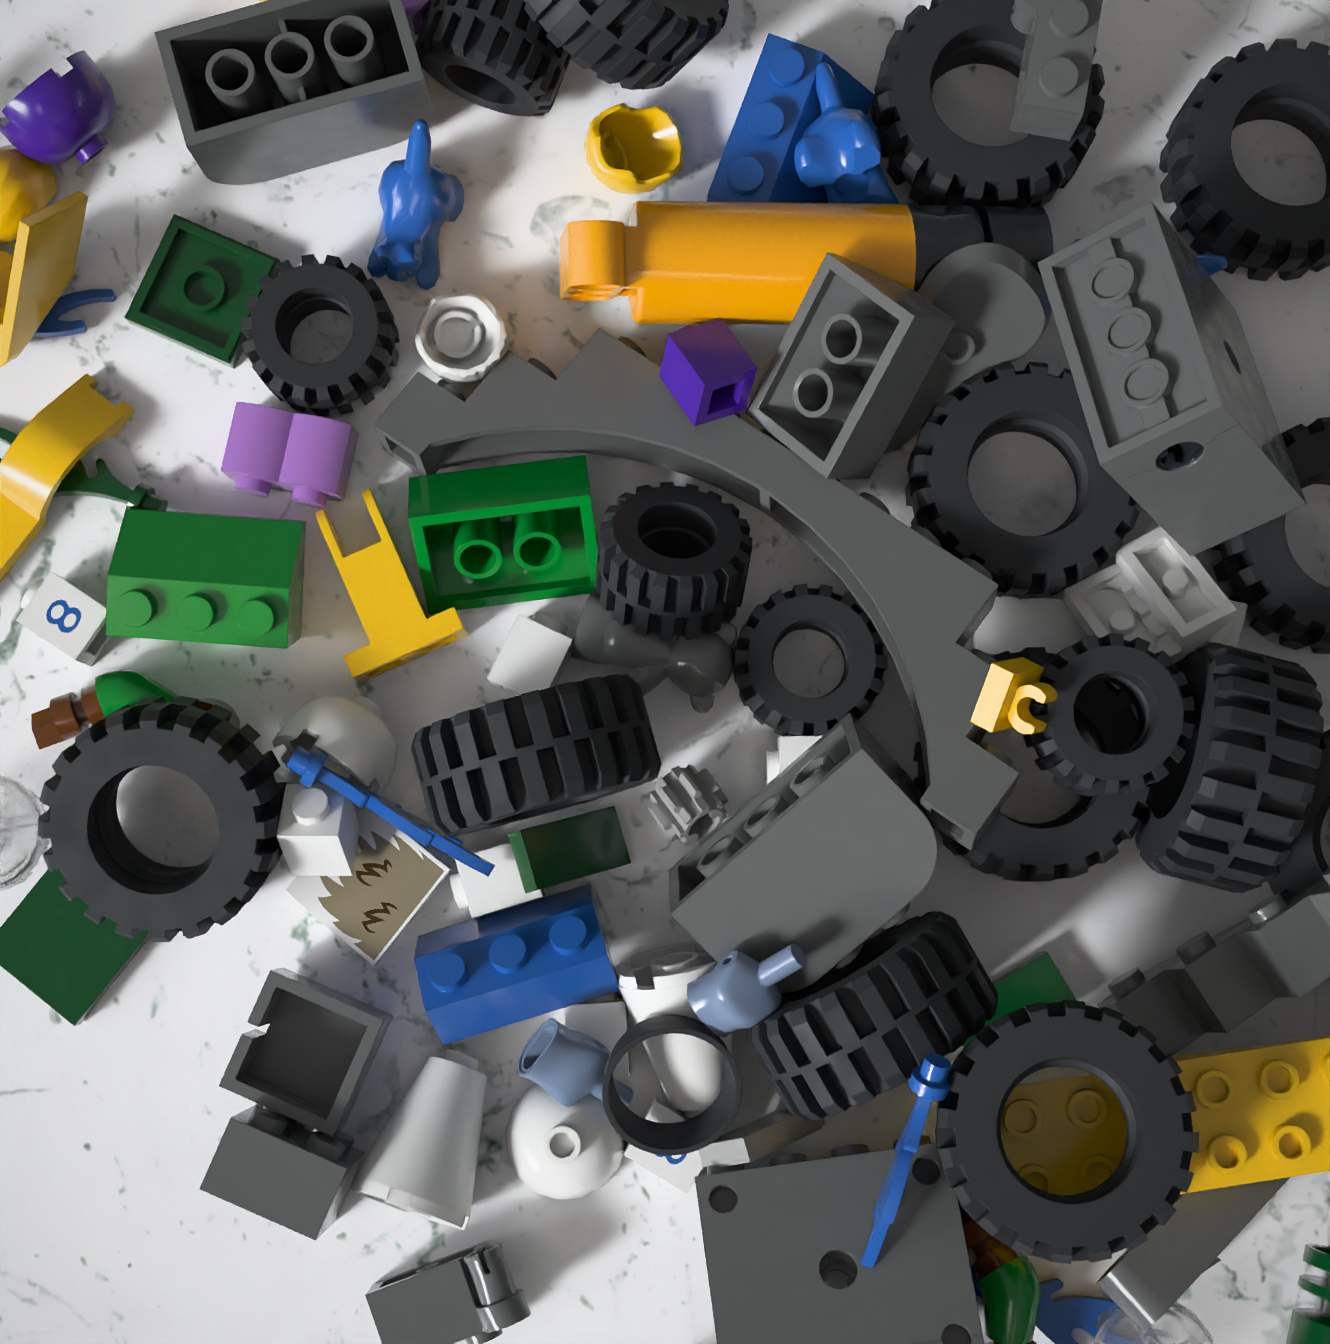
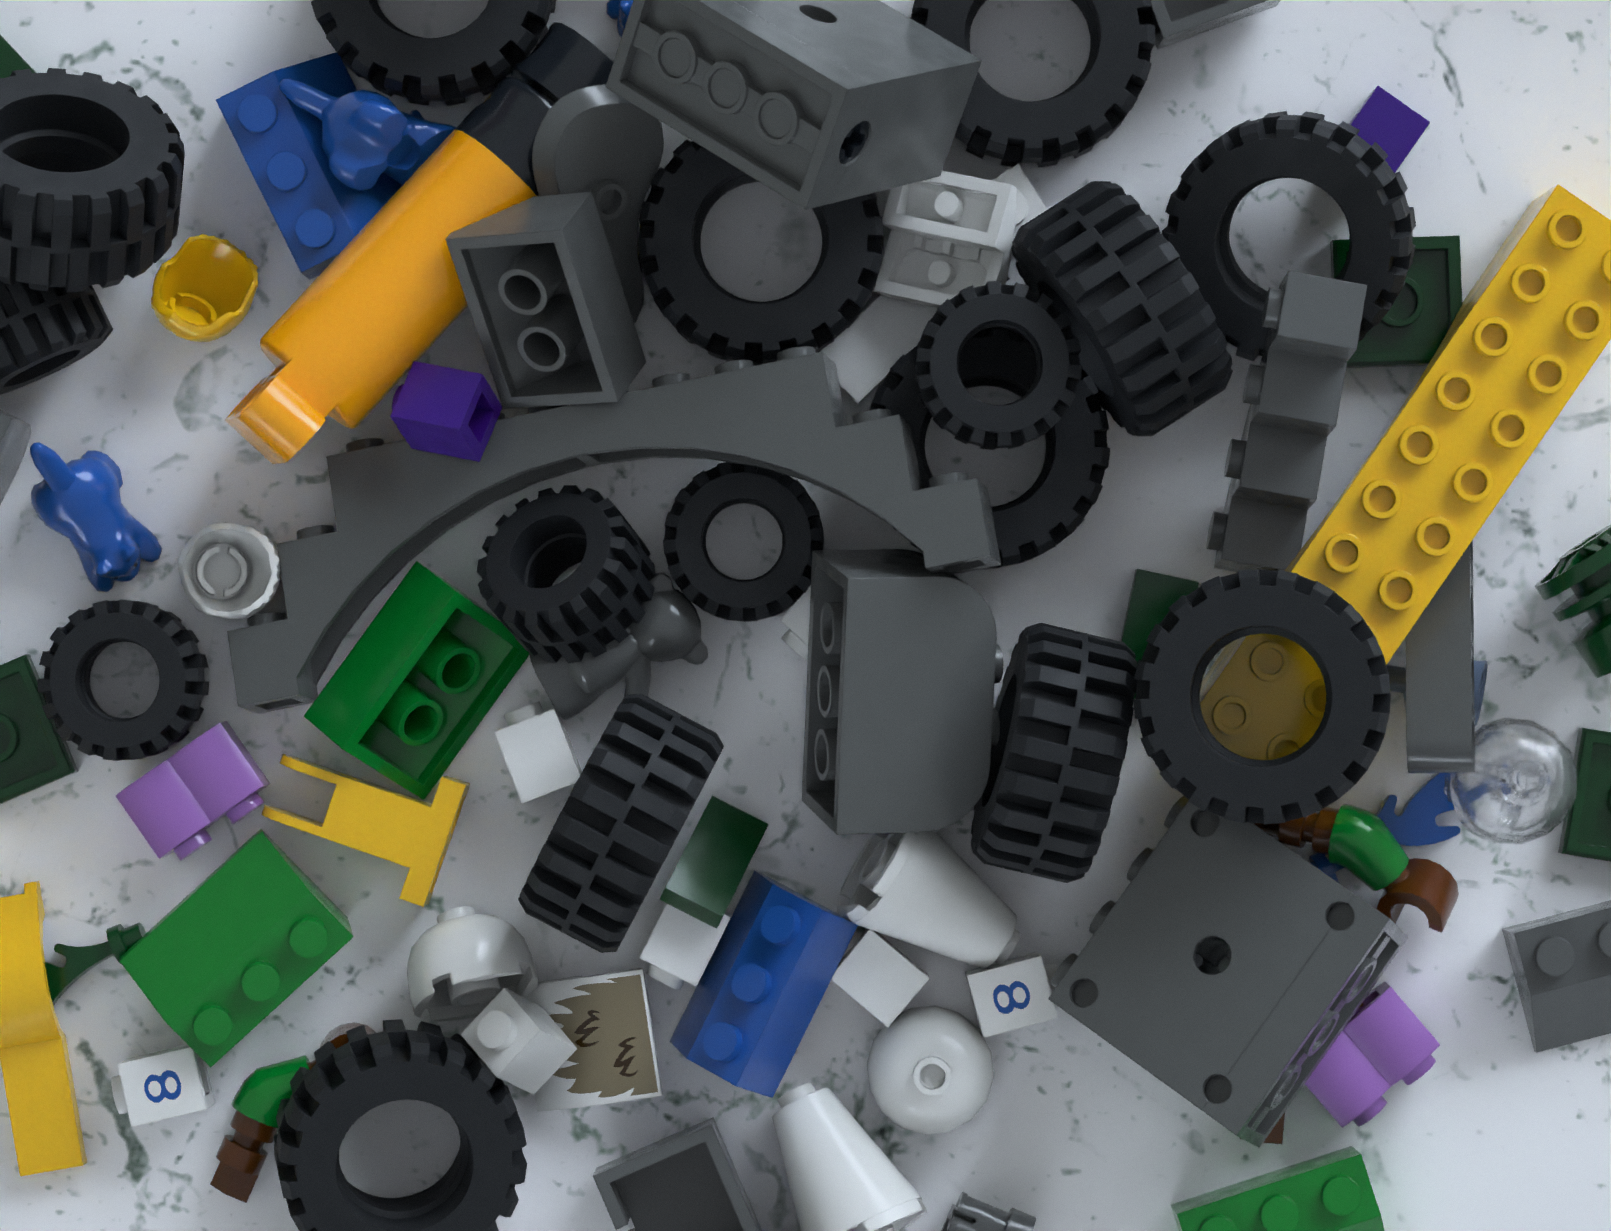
camera: 50 degrees left, 5 degrees up
blue piece [286,745,495,876] -> none
sand blue piece [517,1018,633,1107] -> none
black tyre [602,1015,742,1156] -> none
light grey gear [649,764,728,845] -> none
sand blue piece [687,943,807,1038] -> none
light grey tile [698,1109,825,1168] -> none
blue piece [860,1053,951,1269] -> none
yellow tile [970,657,1058,734] -> none

